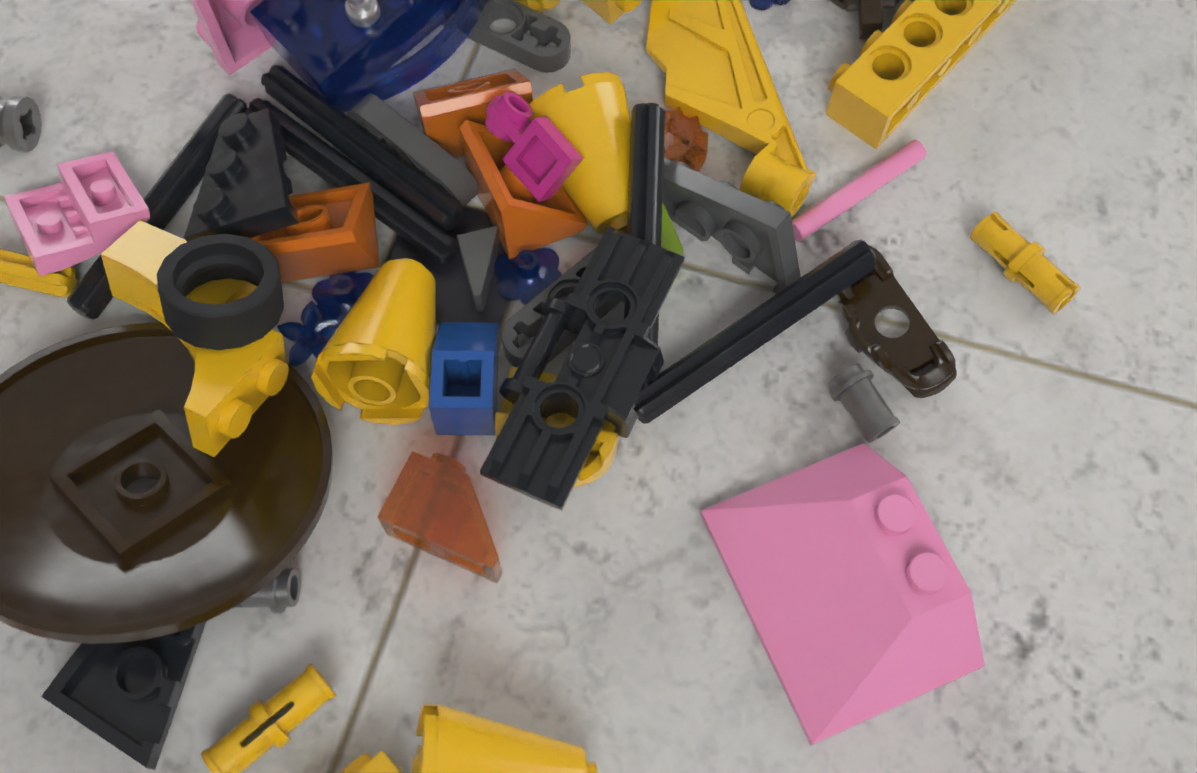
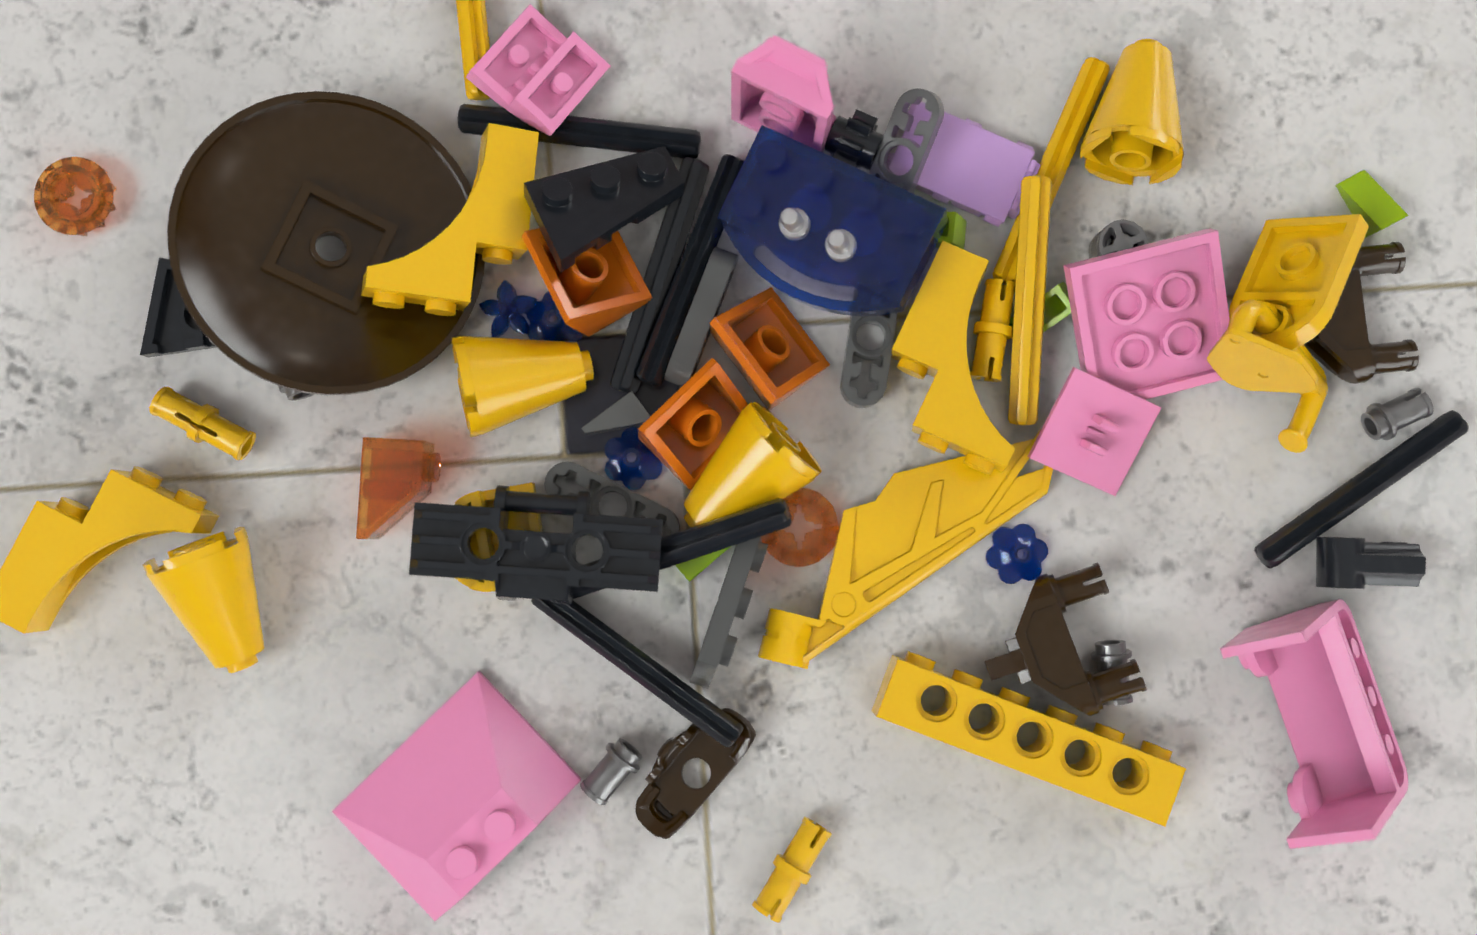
camera: 65 degrees right, 20 degrees up
black tyre [157,234,284,350] -> none
blue slope [429,322,499,435] -> none
dark pink plate [485,92,584,202] -> none
bright pink bar [792,140,926,242] -> none

